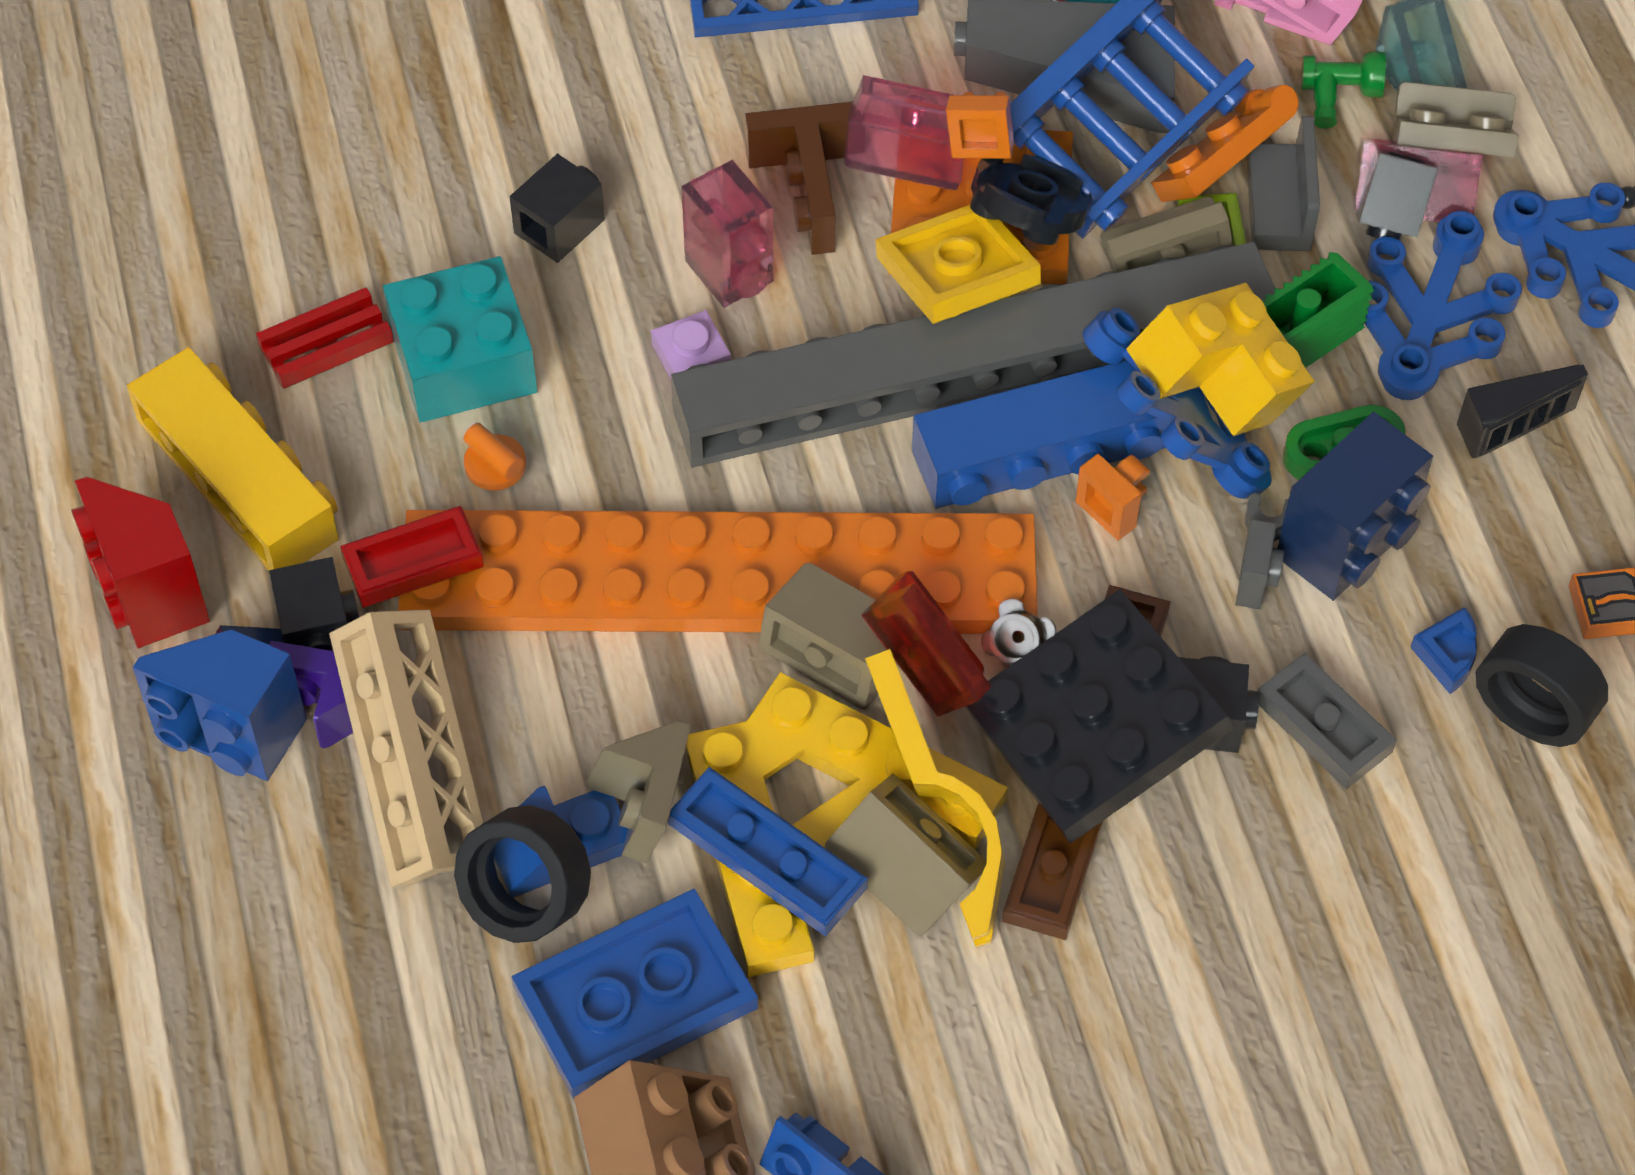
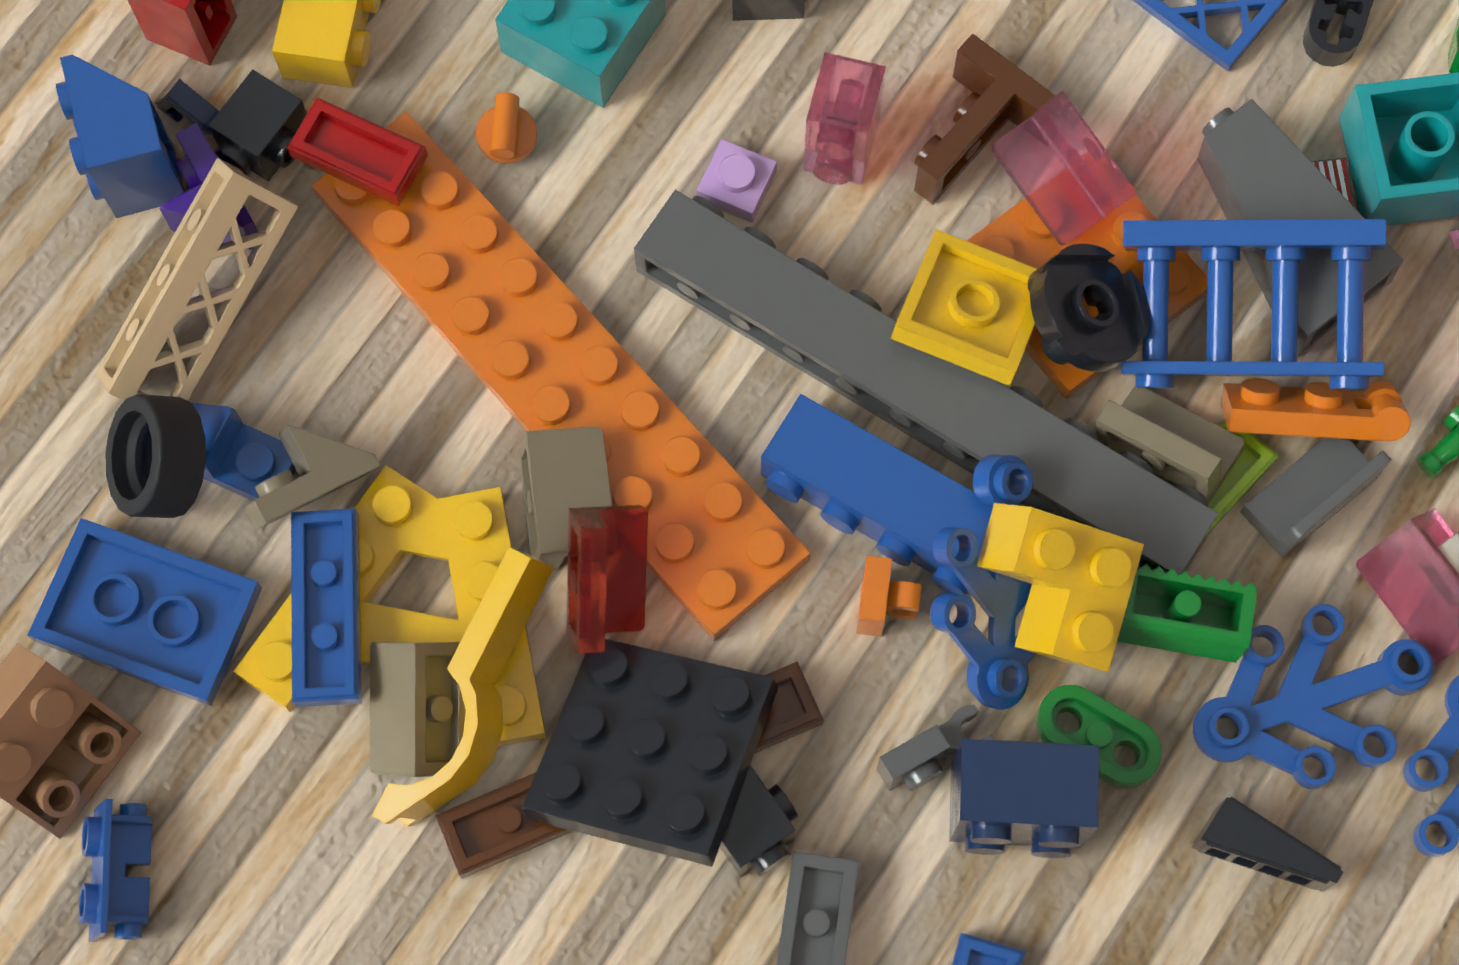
camera: 50 degrees right, 15 degrees up
orange tile [946,92,1014,159] -> none
plate [981,598,1056,665] -> none
brick [1355,147,1438,241] -> none

